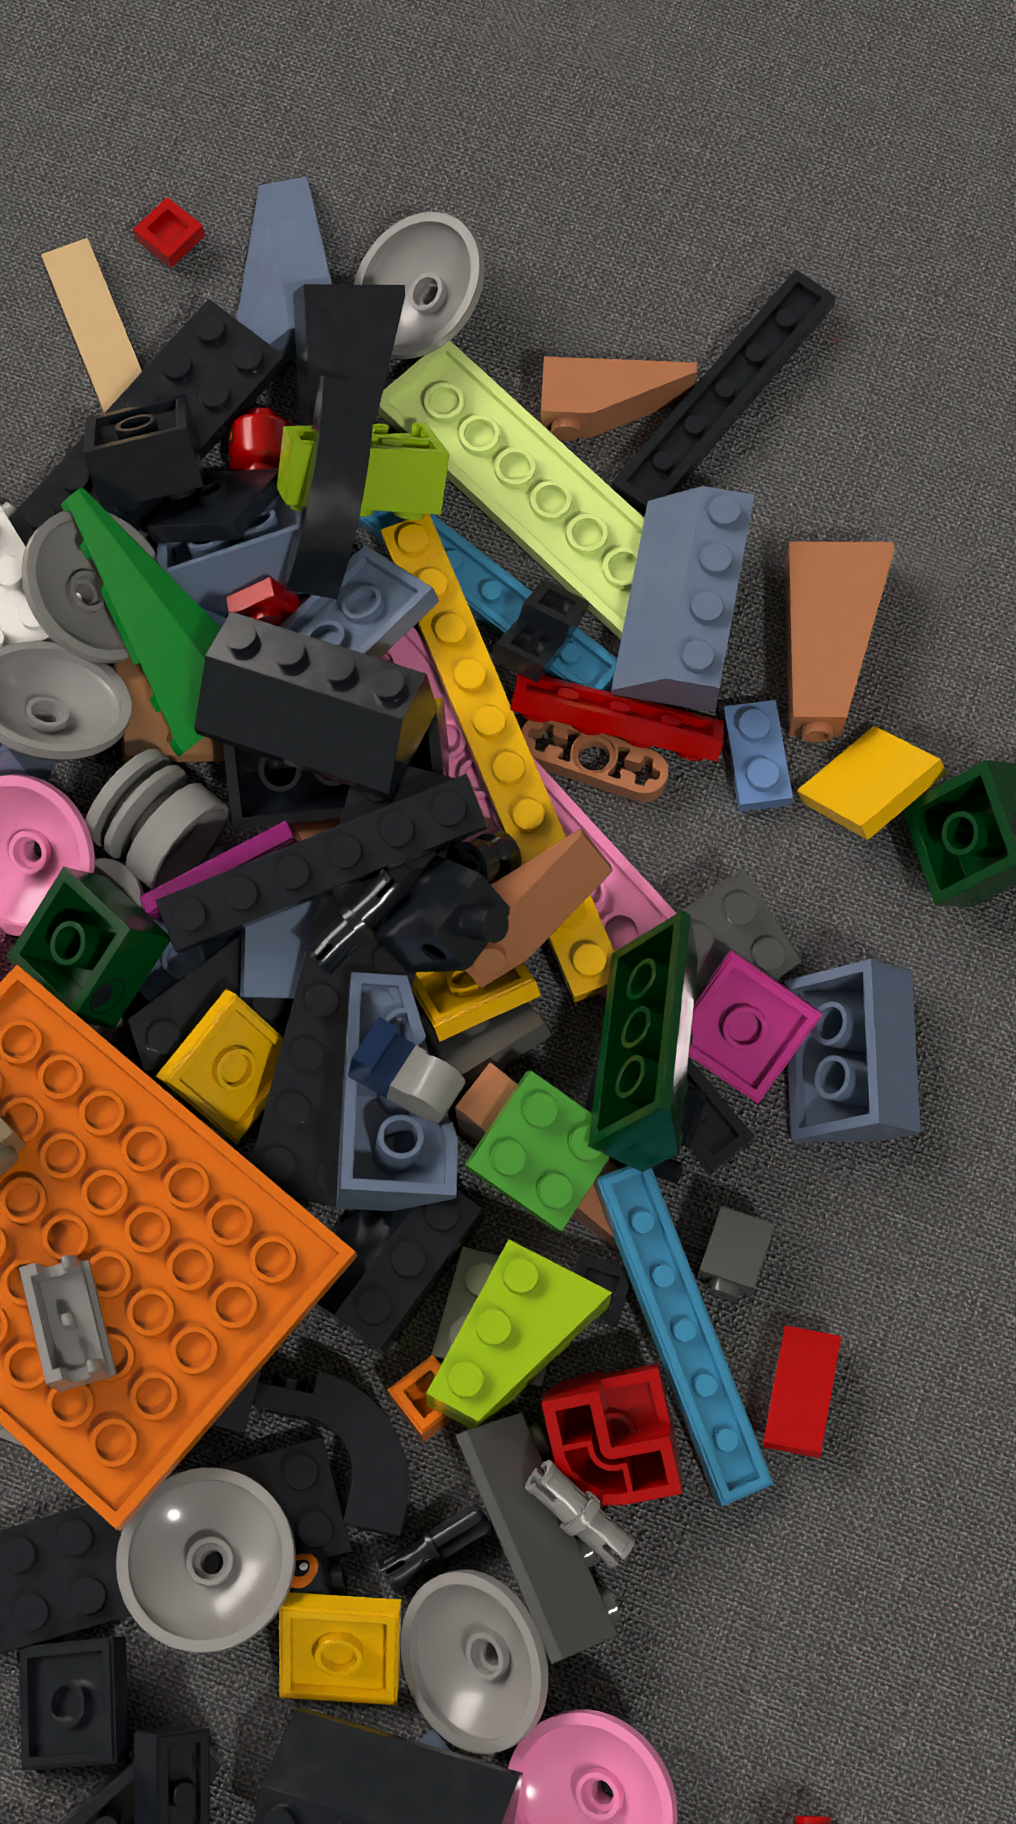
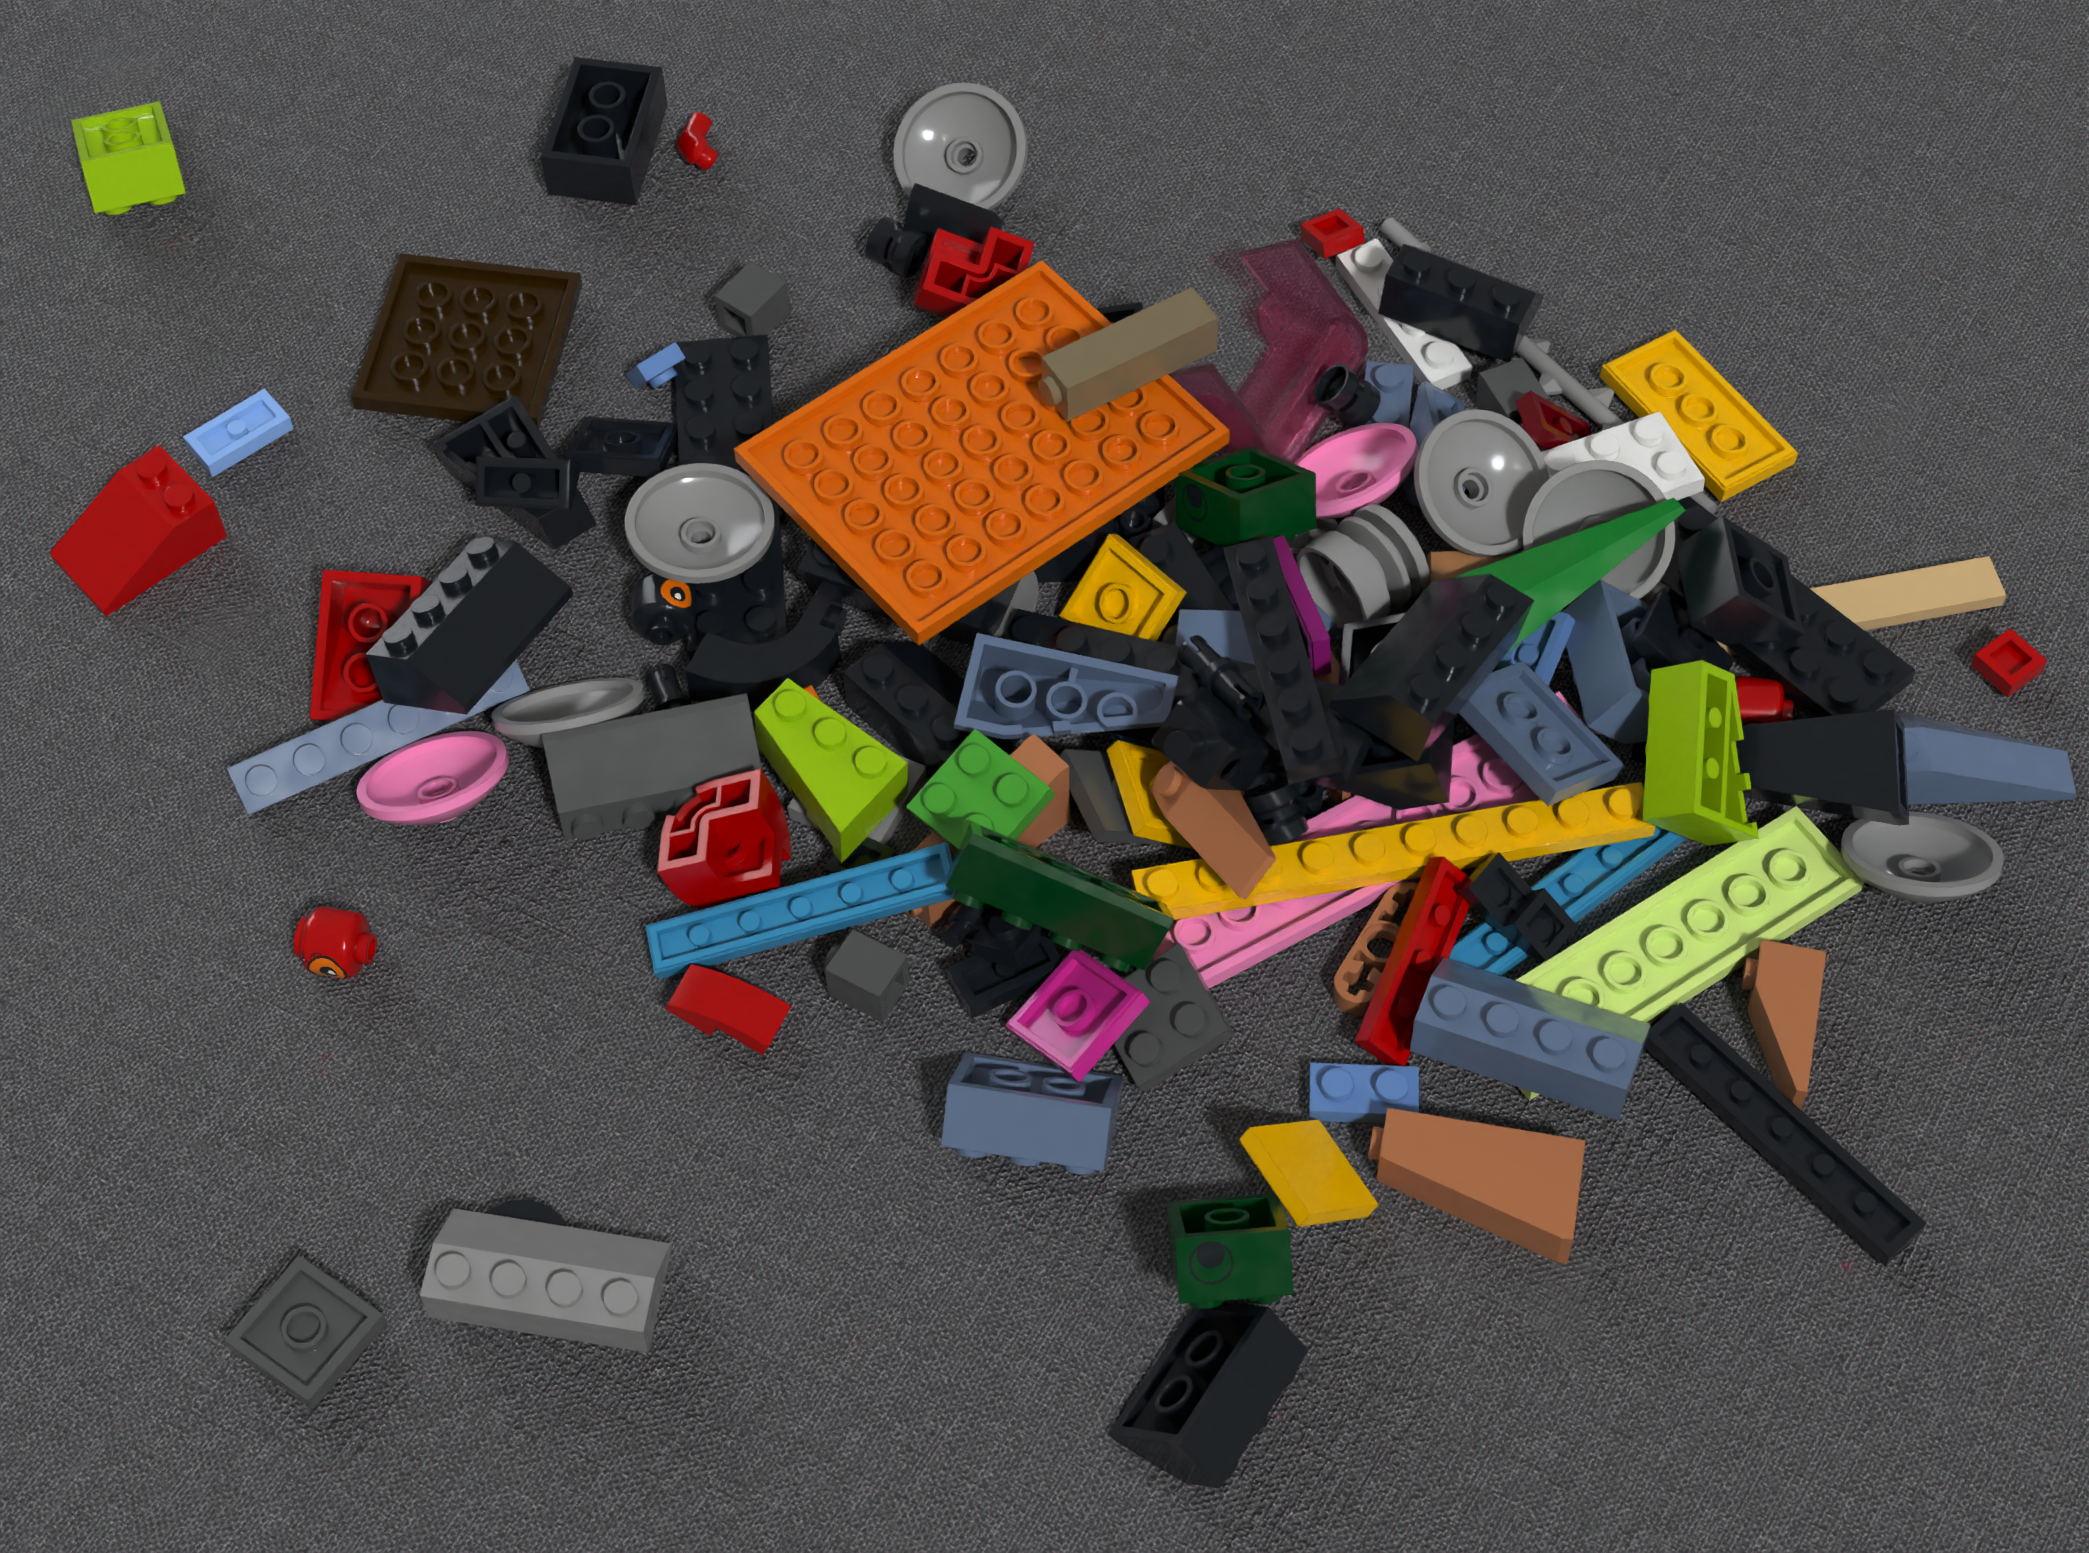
camera: 100 degrees right, 15 degrees down
light grey hinge [19,1255,118,1392] -> none
red plate [226,577,300,626] -> none
yellow tile [279,1592,401,1705] -> none
black slope [283,376,375,600] -> none
leg [348,1016,465,1122] -> none
light grey pin [525,1460,635,1567] -> none

